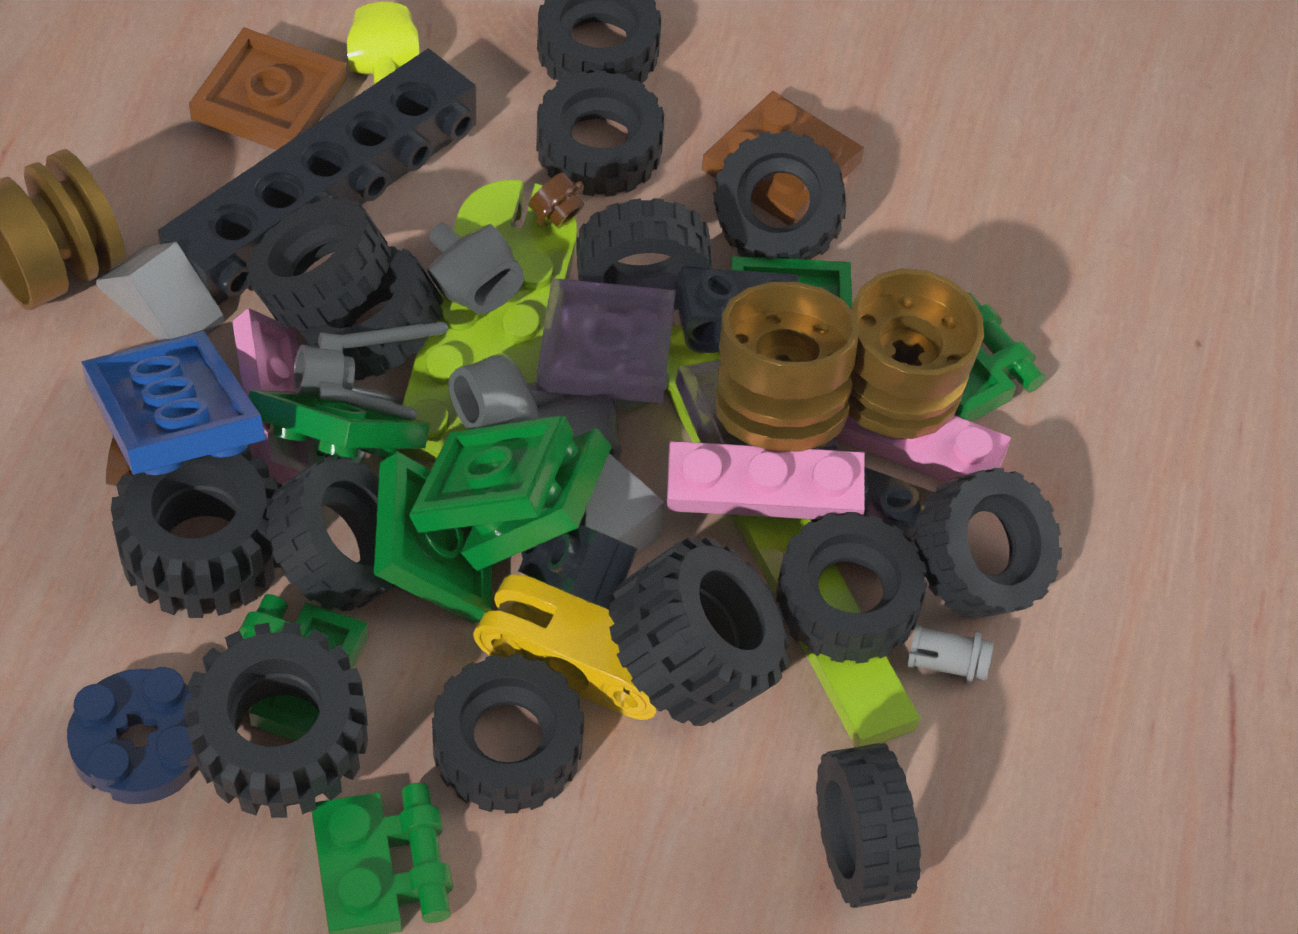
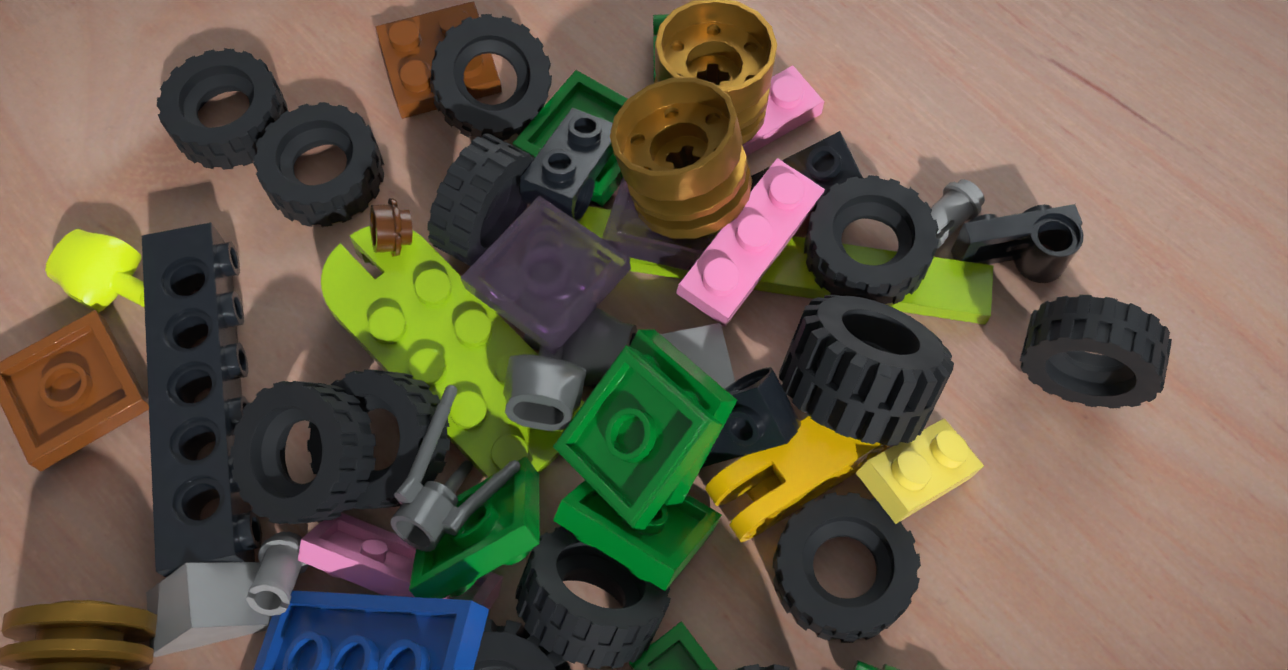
camera: 50 degrees left, 10 degrees up
dark grey piece [427,223,524,314] -> none
black tyre [914,468,1062,617] -> none
none -> light grey pin [246,532,309,616]
none -> light yellow plate [856,418,984,524]
none -> black plate [951,204,1084,283]

